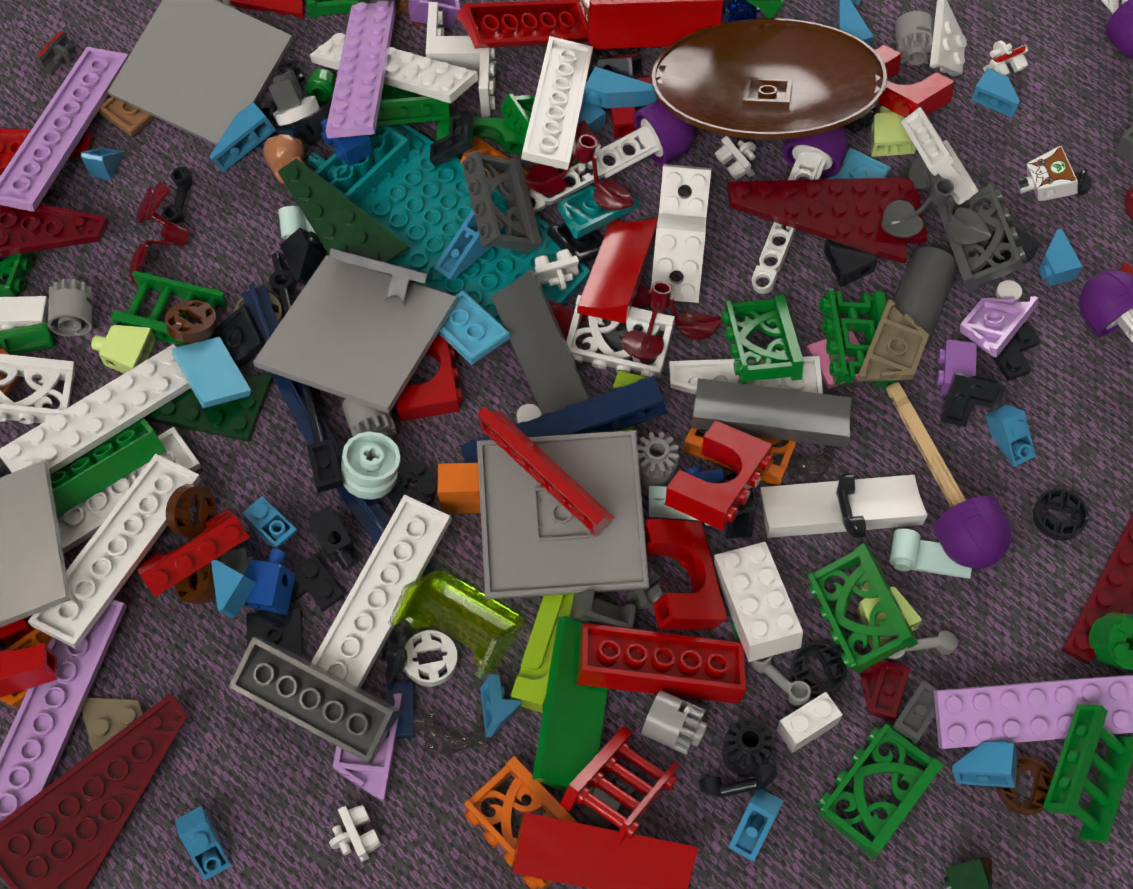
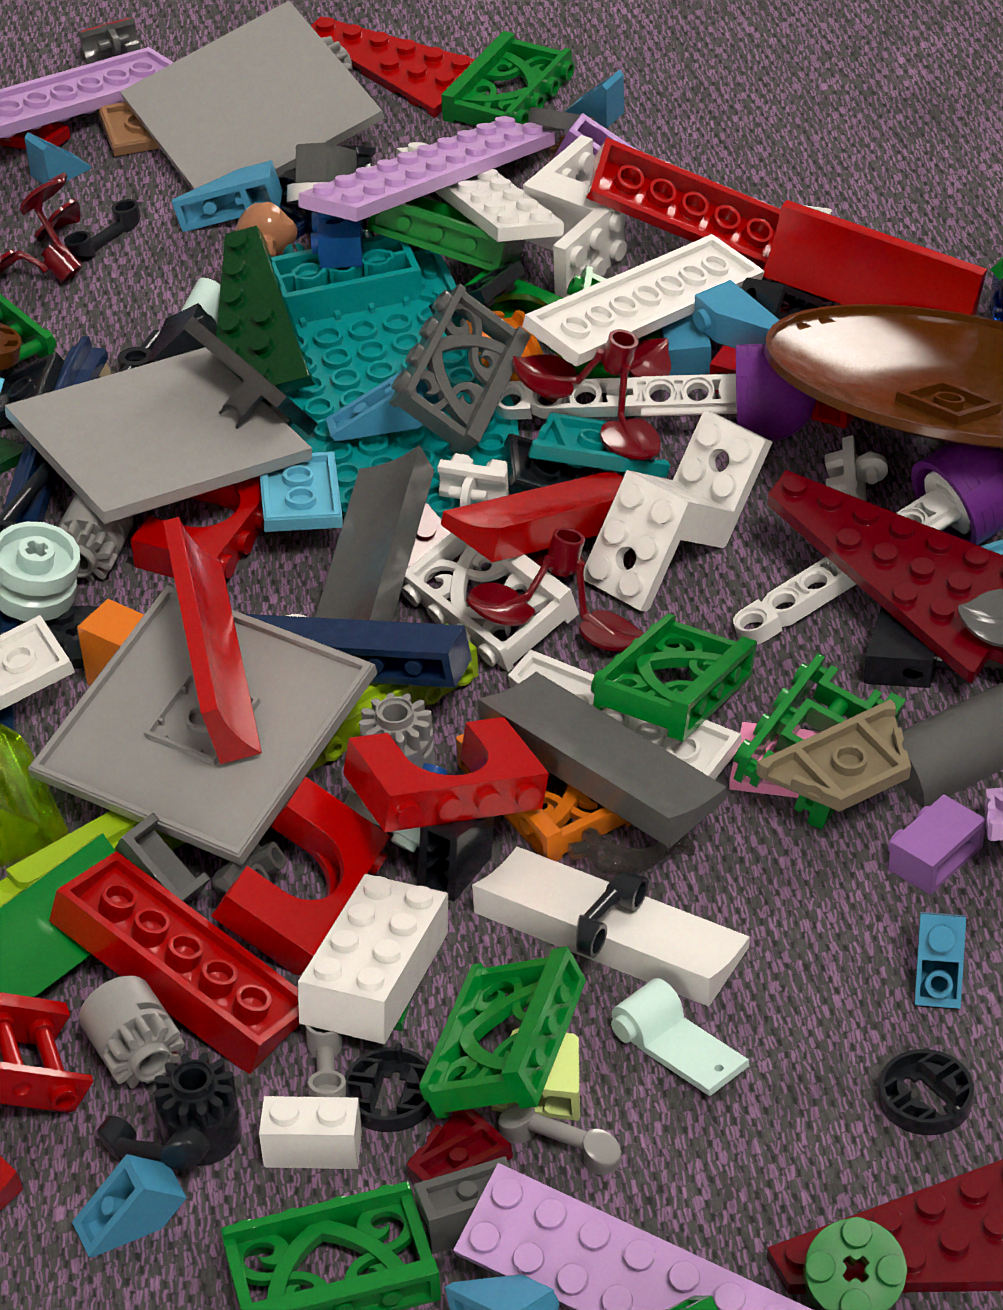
camera: 35 degrees right, 20 degrees down
dark purple piece [886,381,1011,569] -> none
black plate [940,371,1006,427] -> none

